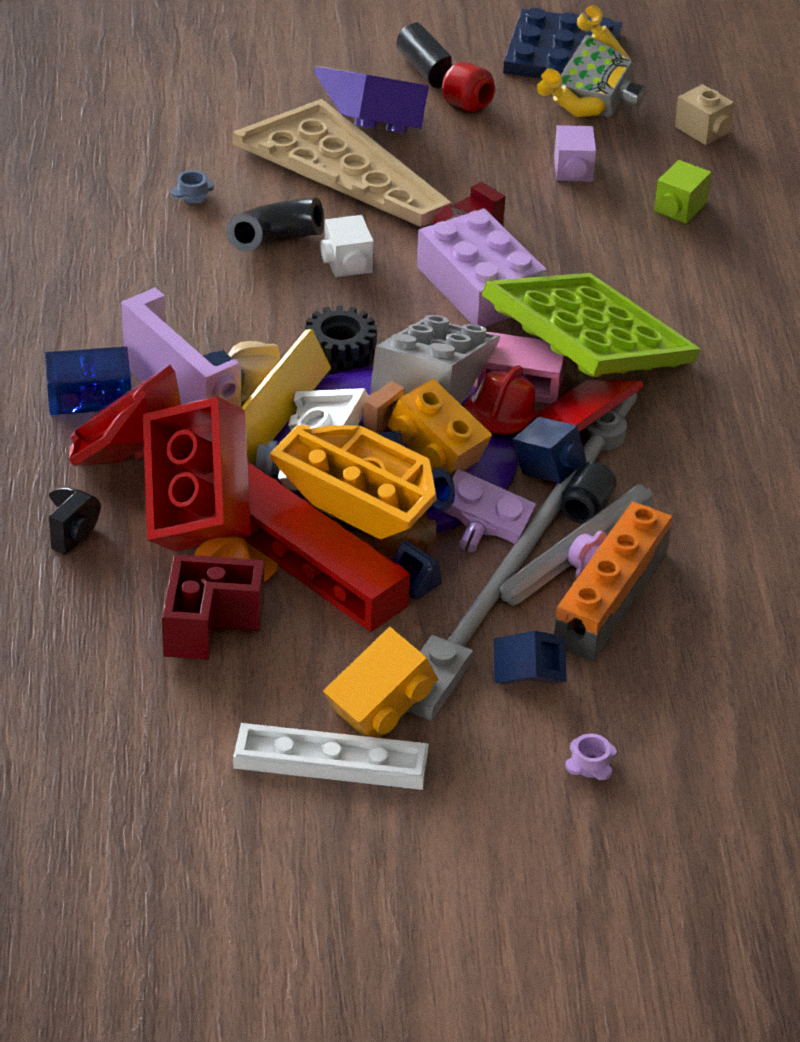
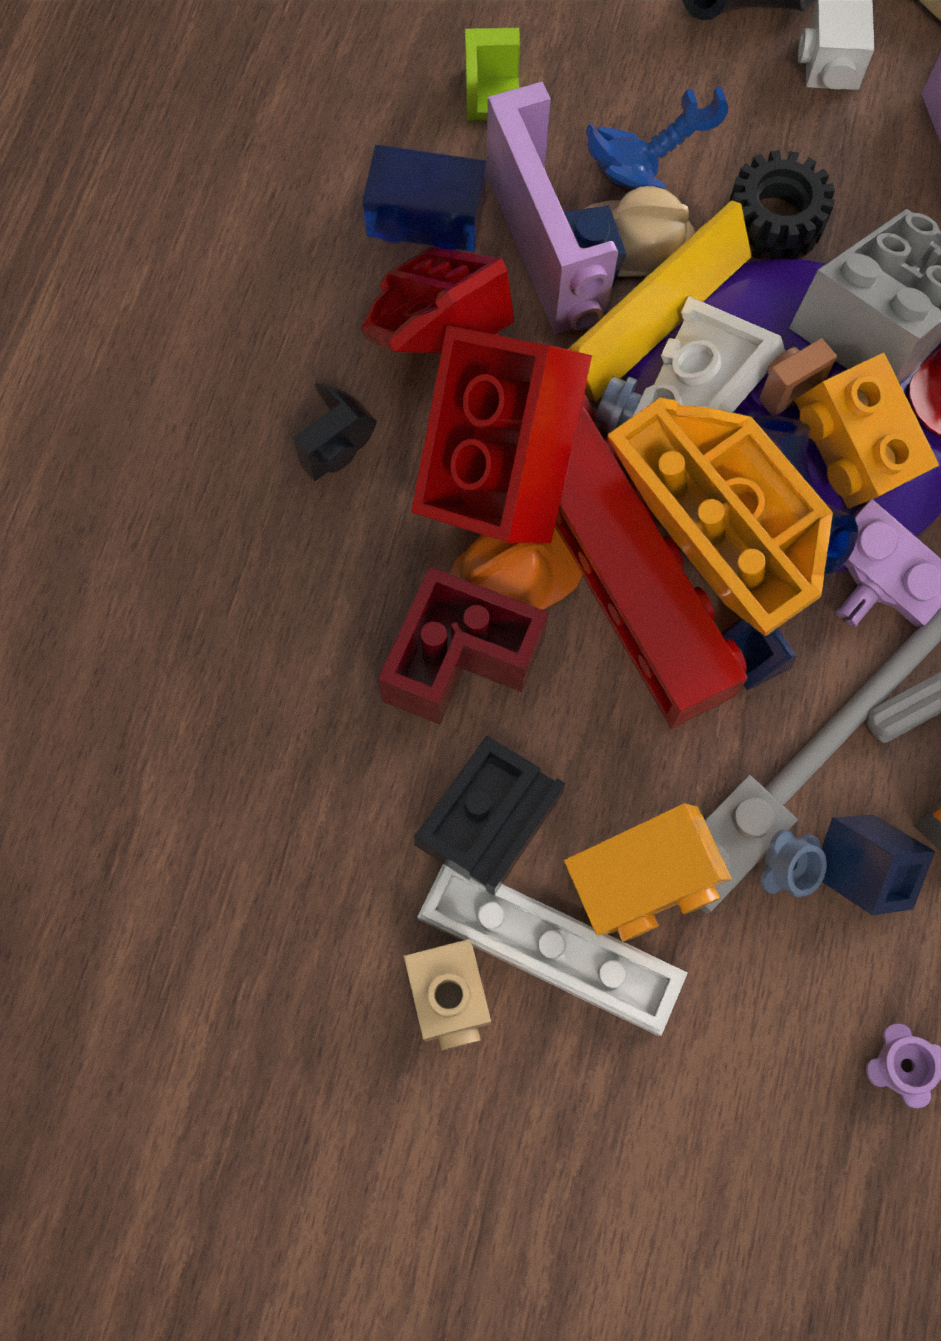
camera: 20 degrees right, 30 degrees up
none -> tan brick [404,939,491,1051]
none -> black plate [414,735,565,896]
none -> lime panel [465,28,520,121]
none -> blue piece [586,87,728,189]
none -> sand blue plate [760,829,827,898]

